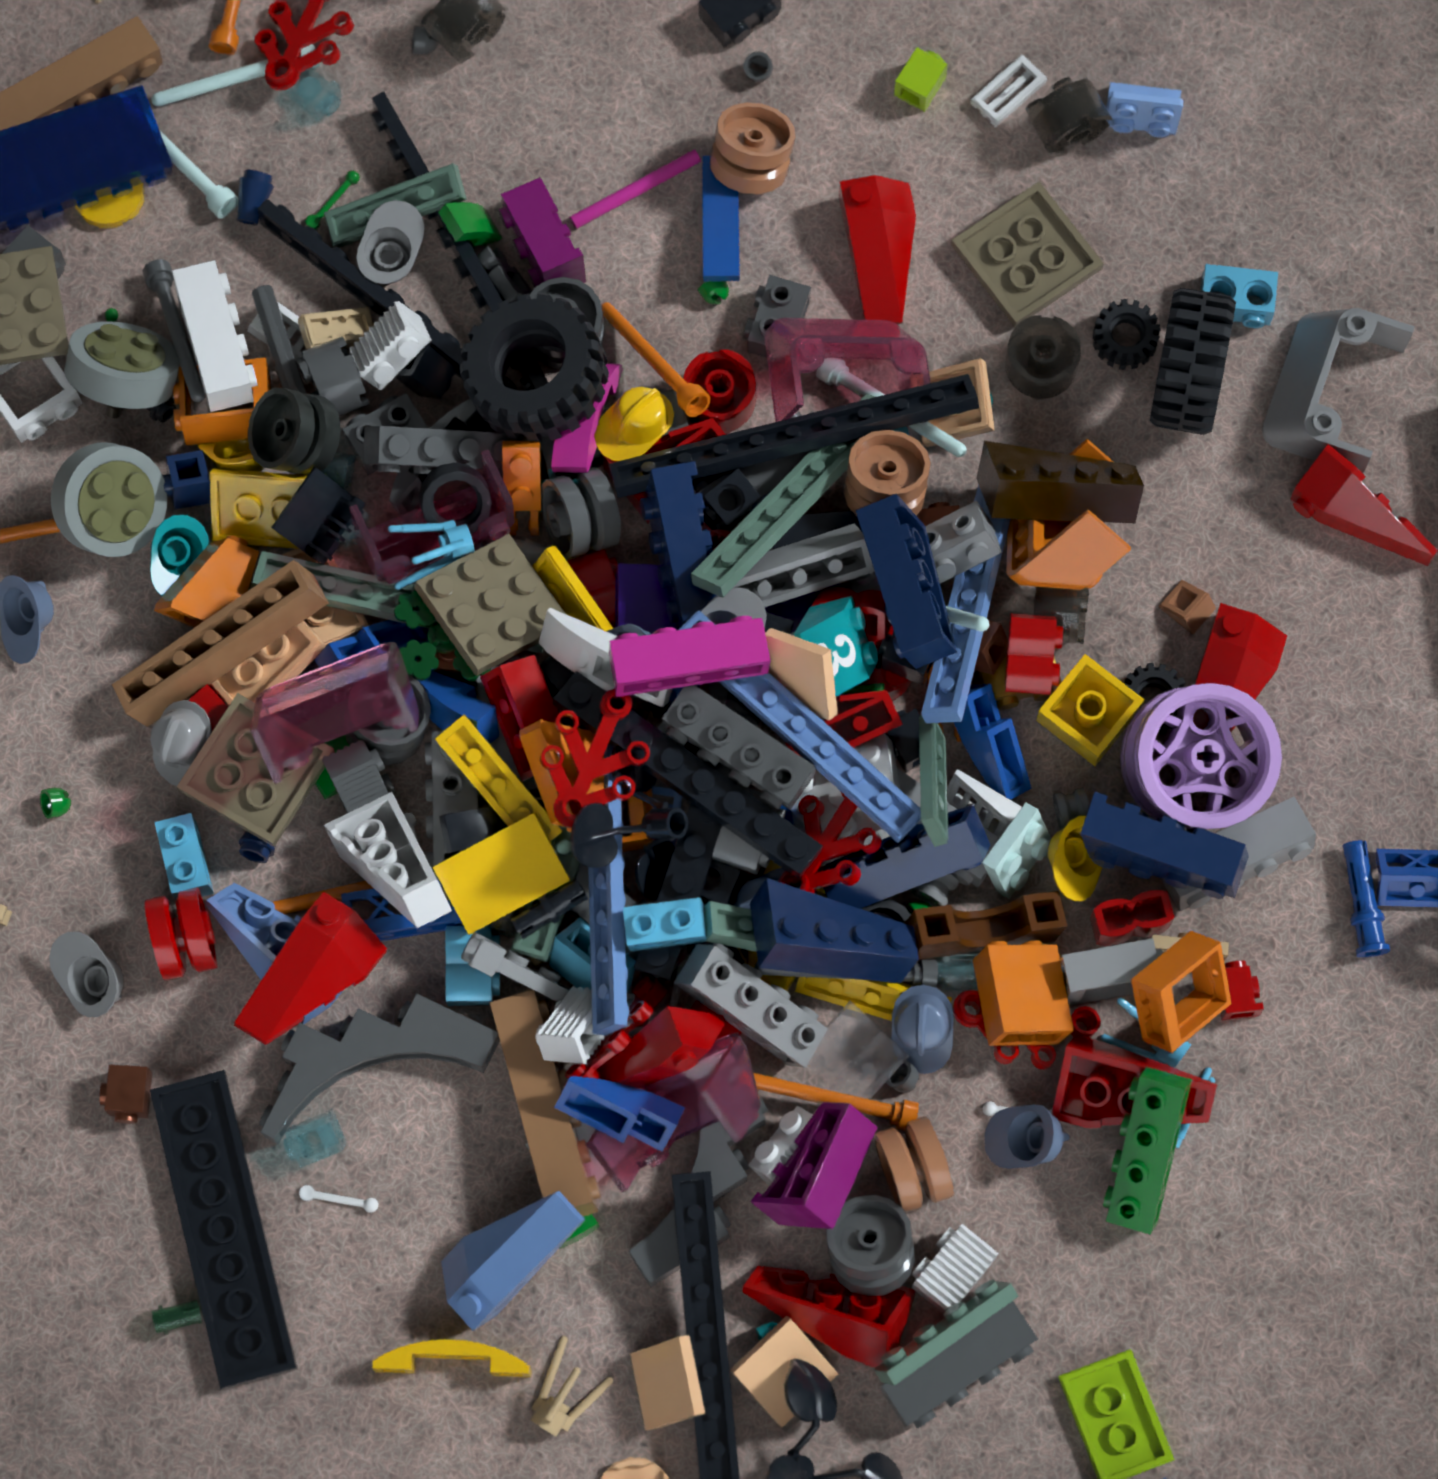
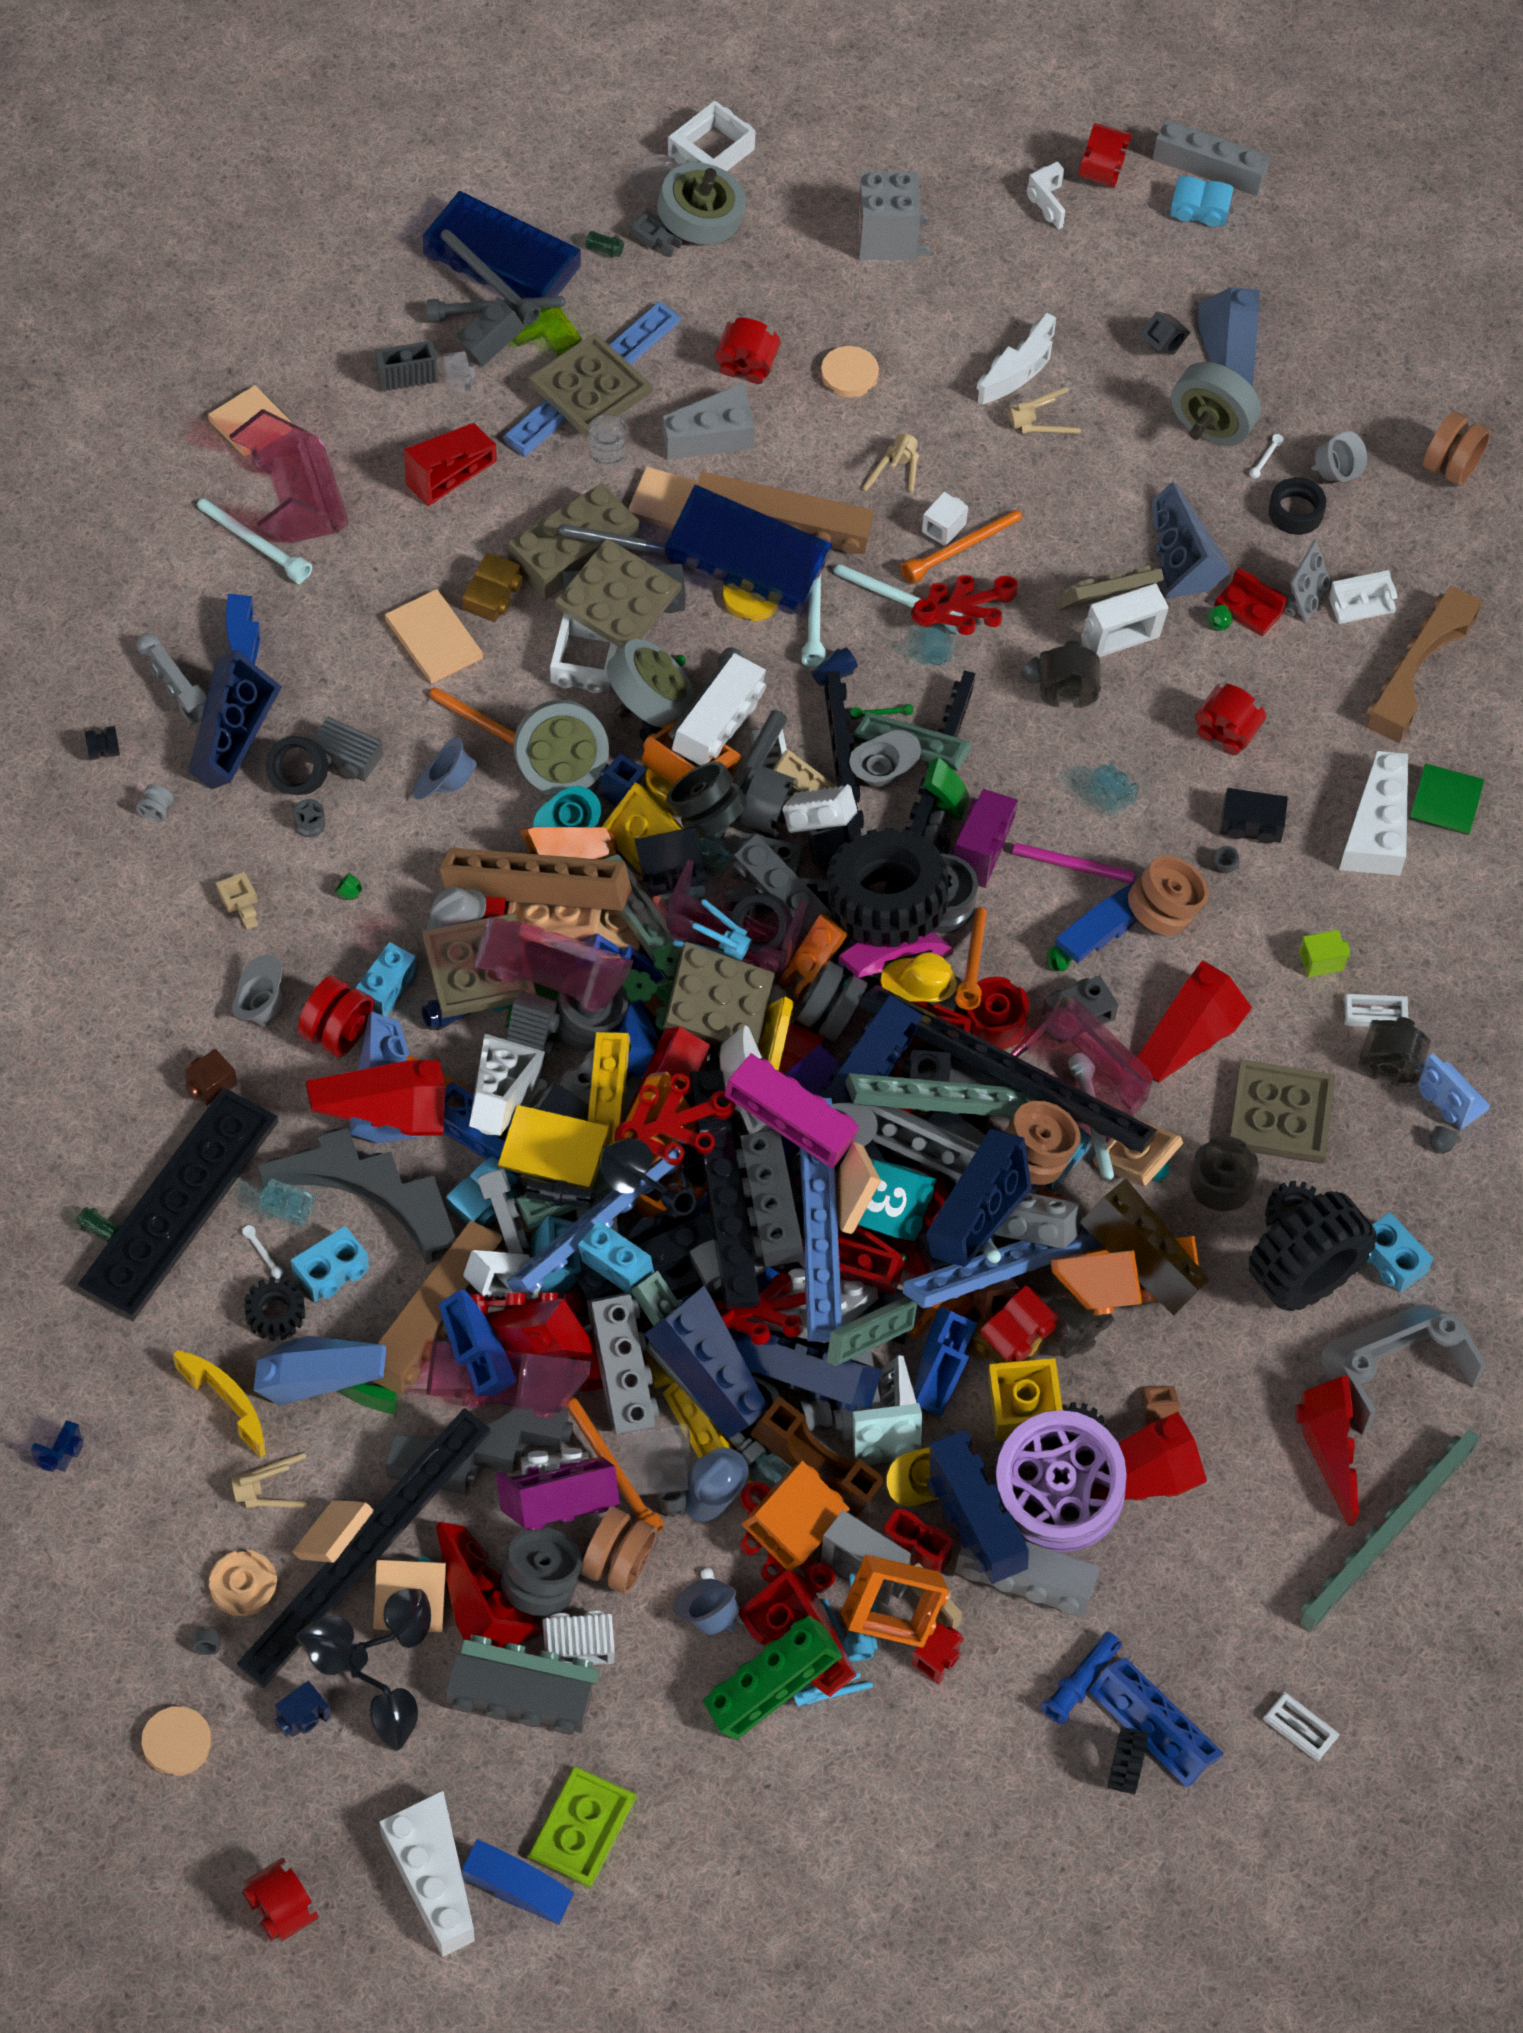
camera: 40 degrees right, 15 degrees down
none -> black tyre [244,1277,305,1341]
none -> medium azure brick [291,1226,369,1302]
none -> clear light blue brick [1089,763,1139,816]
none -> dark grey hinge [1430,1126,1458,1154]

